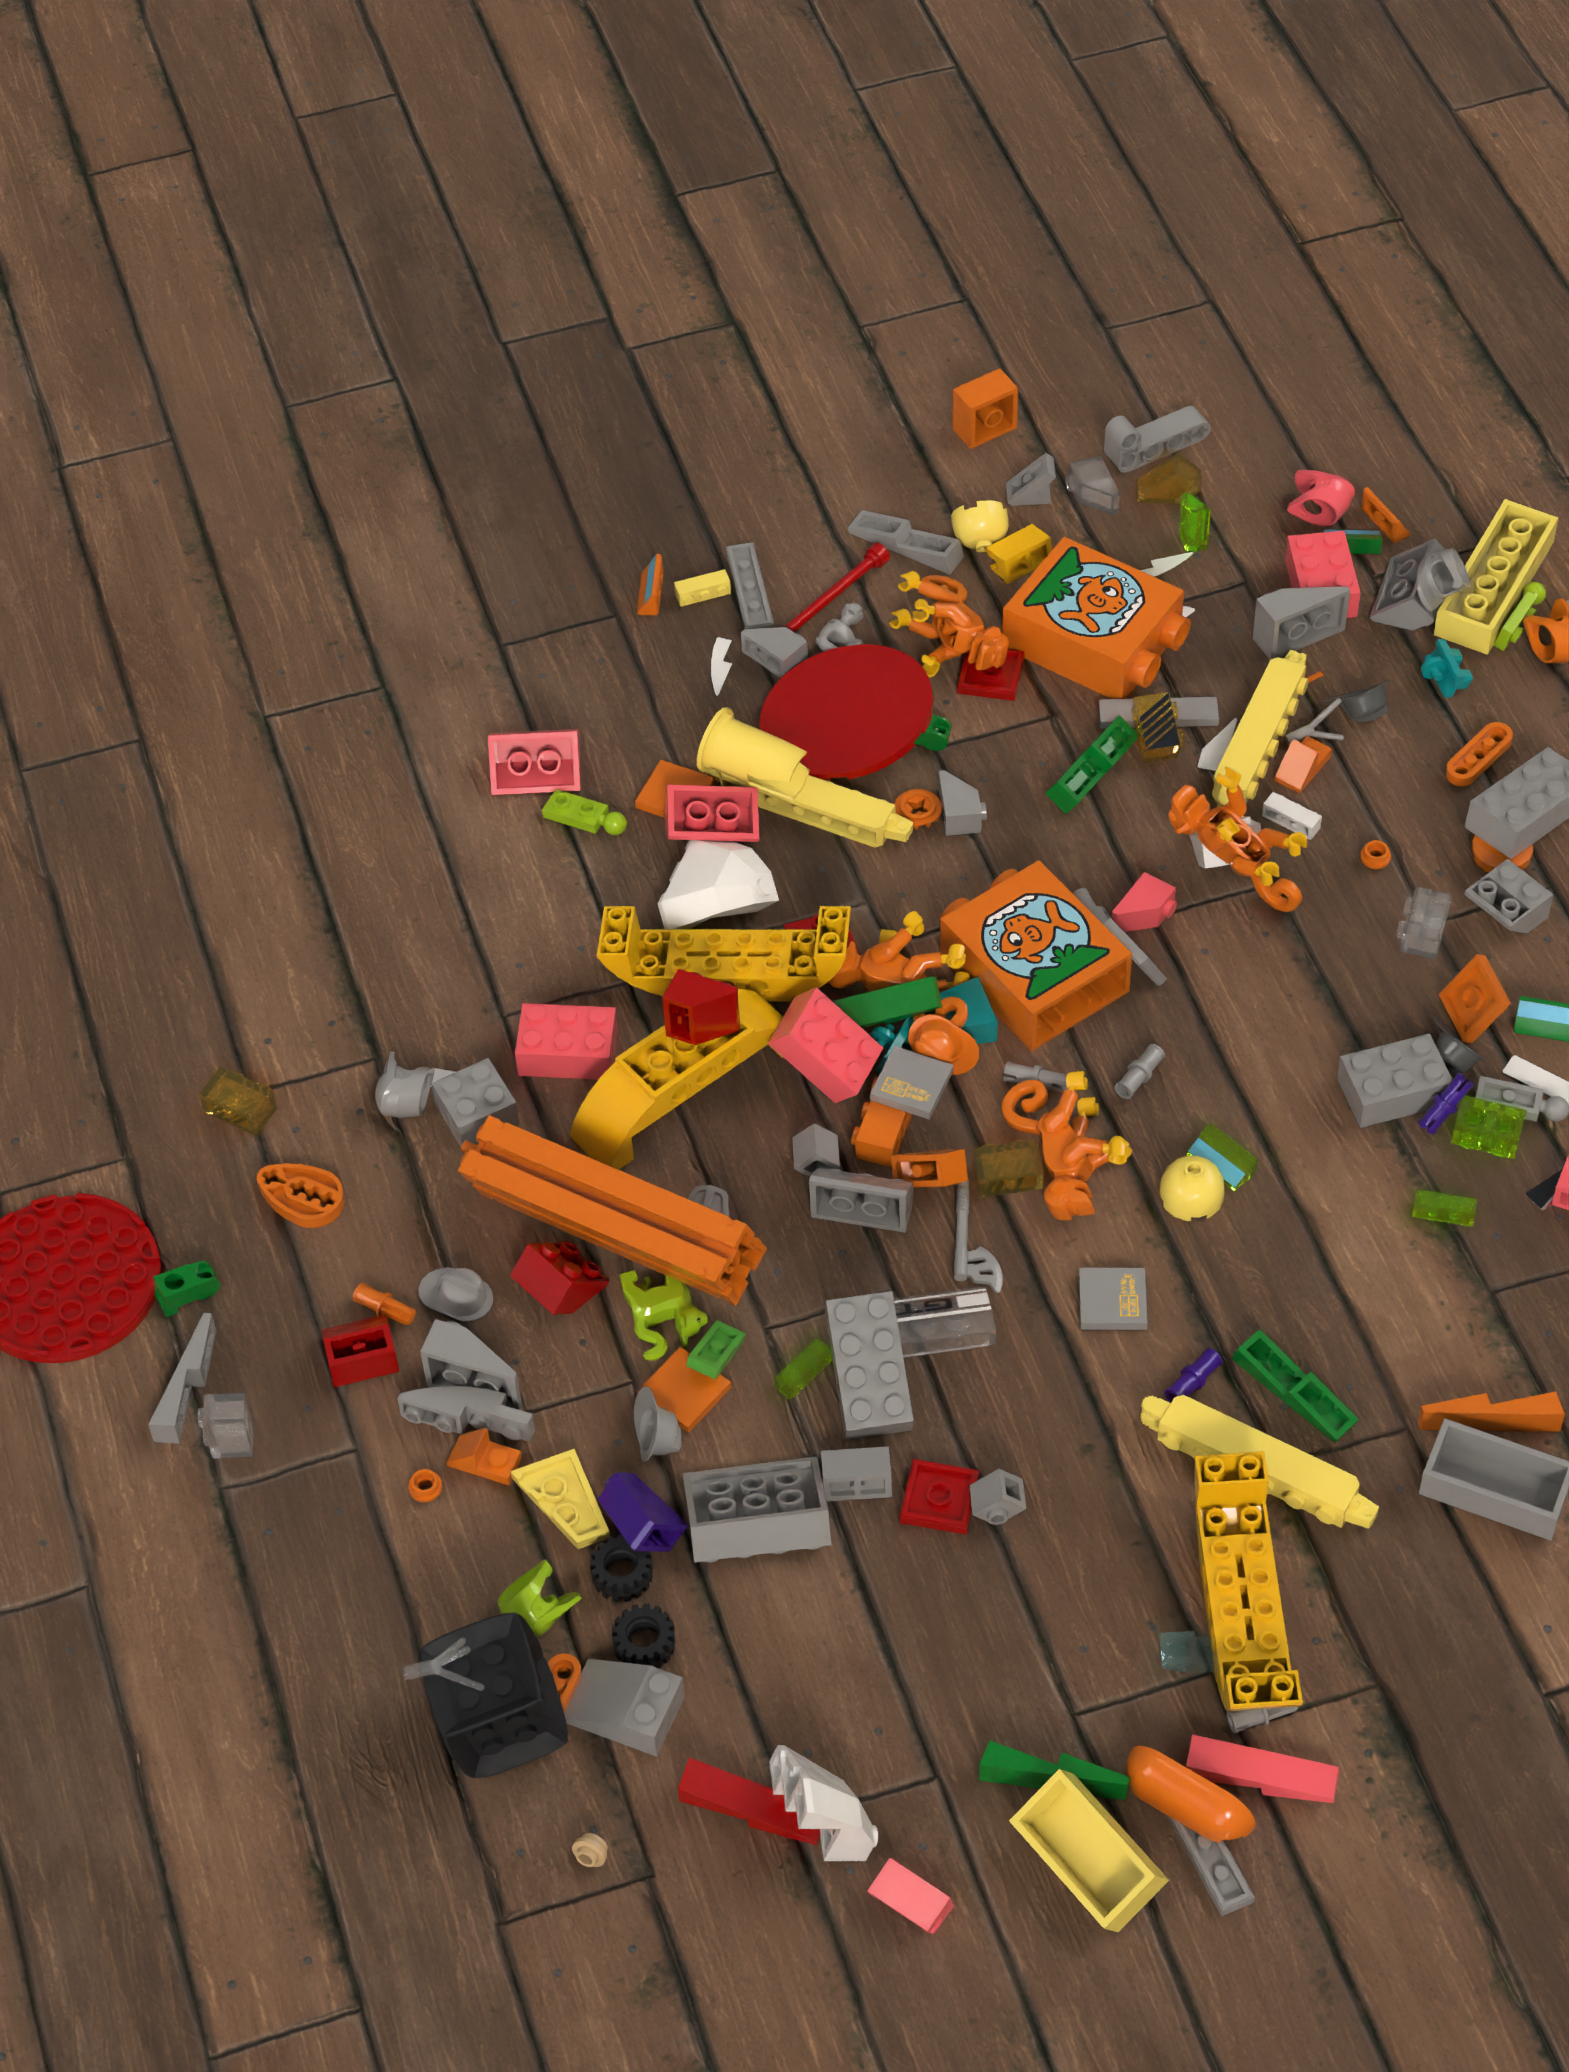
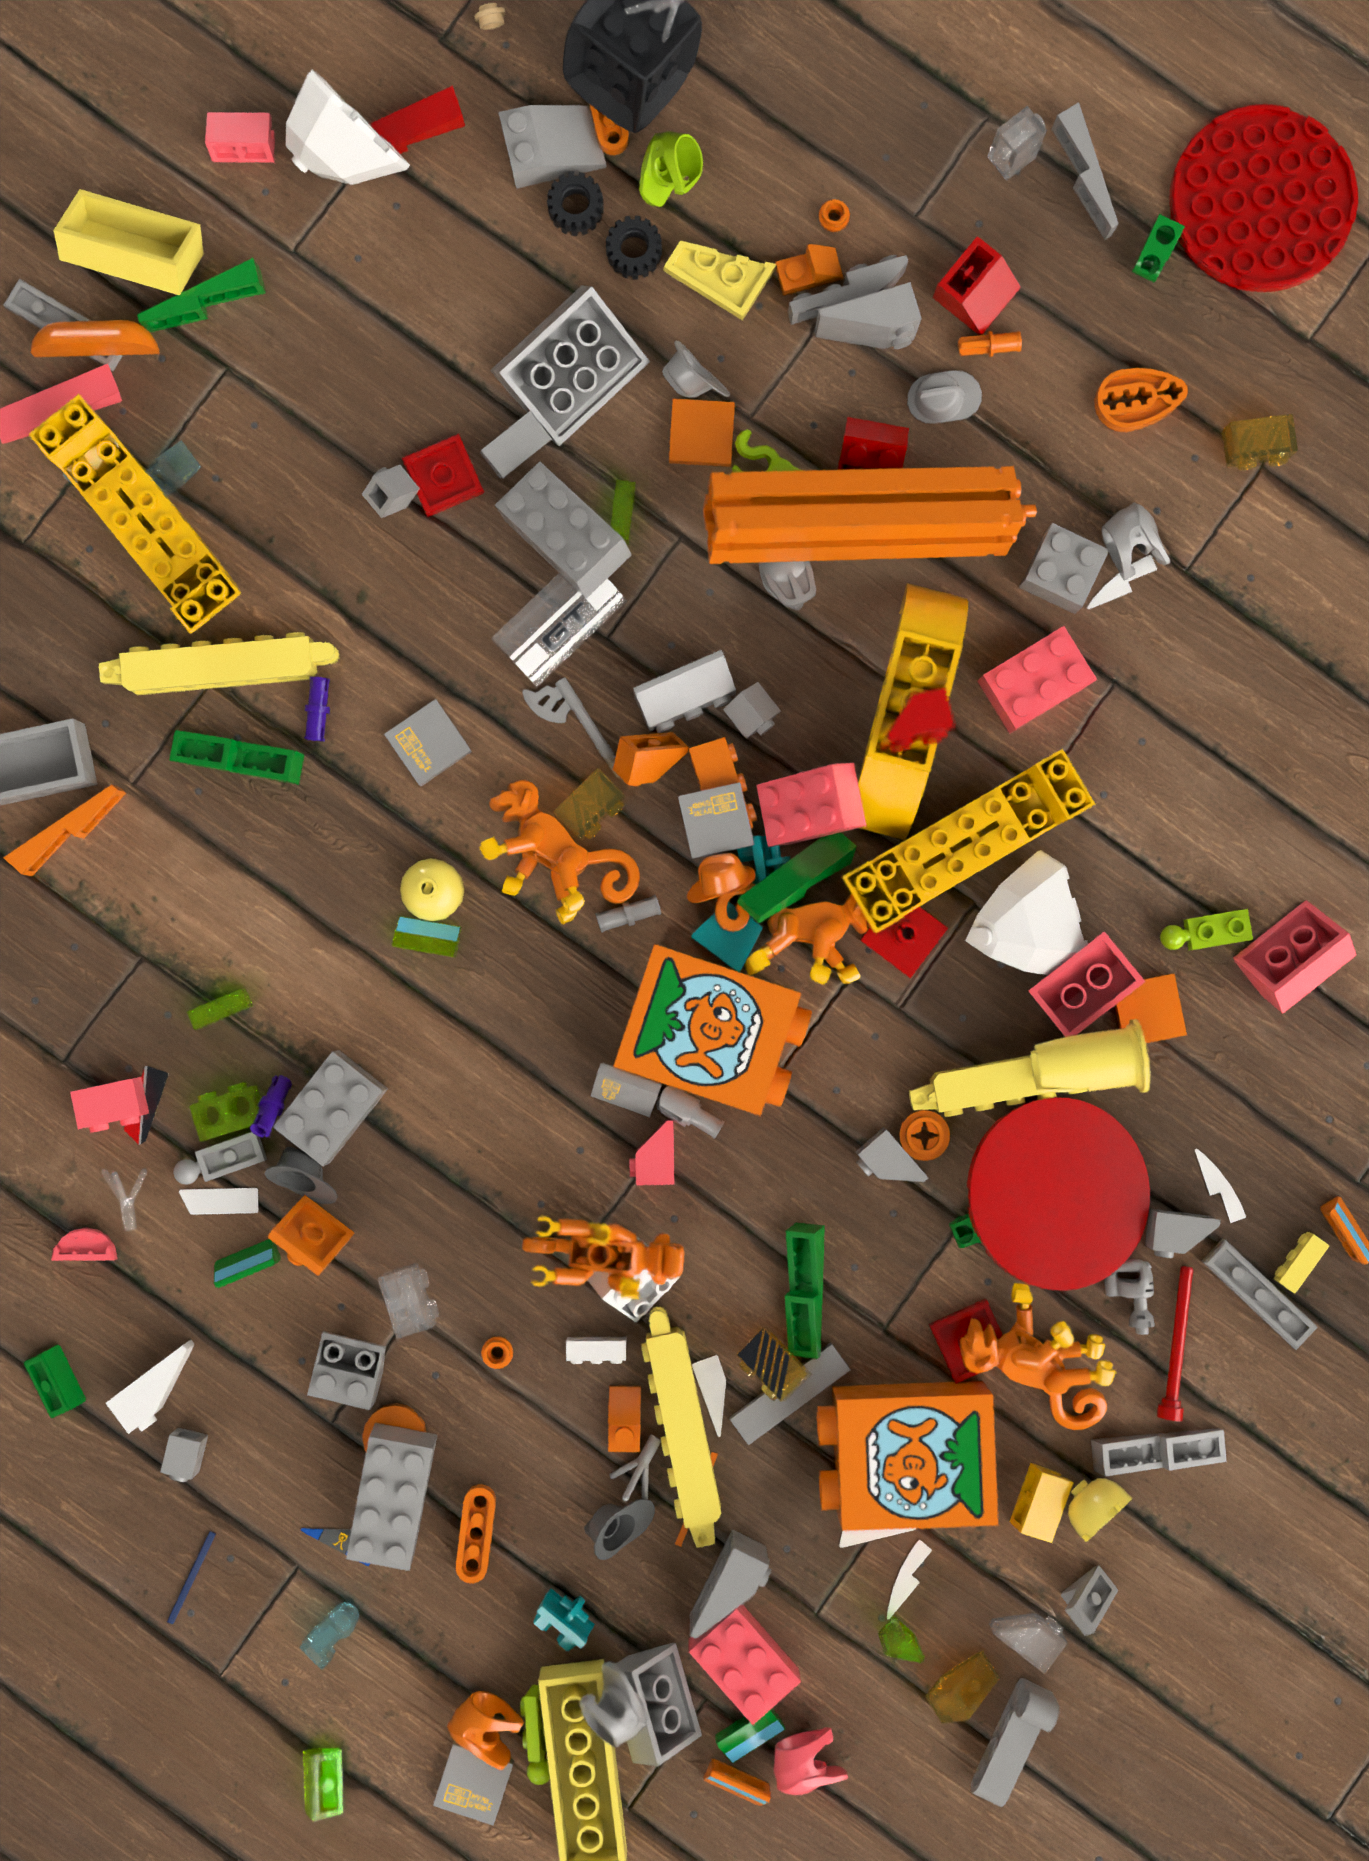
camera: 140 degrees right, 35 degrees up
dark purple slope [598,1472,688,1552] -> none
bright green plate [686,1320,746,1380] -> none
orange brick [953,368,1018,449] -> none
light grey pin [1114,1044,1165,1099] -> none

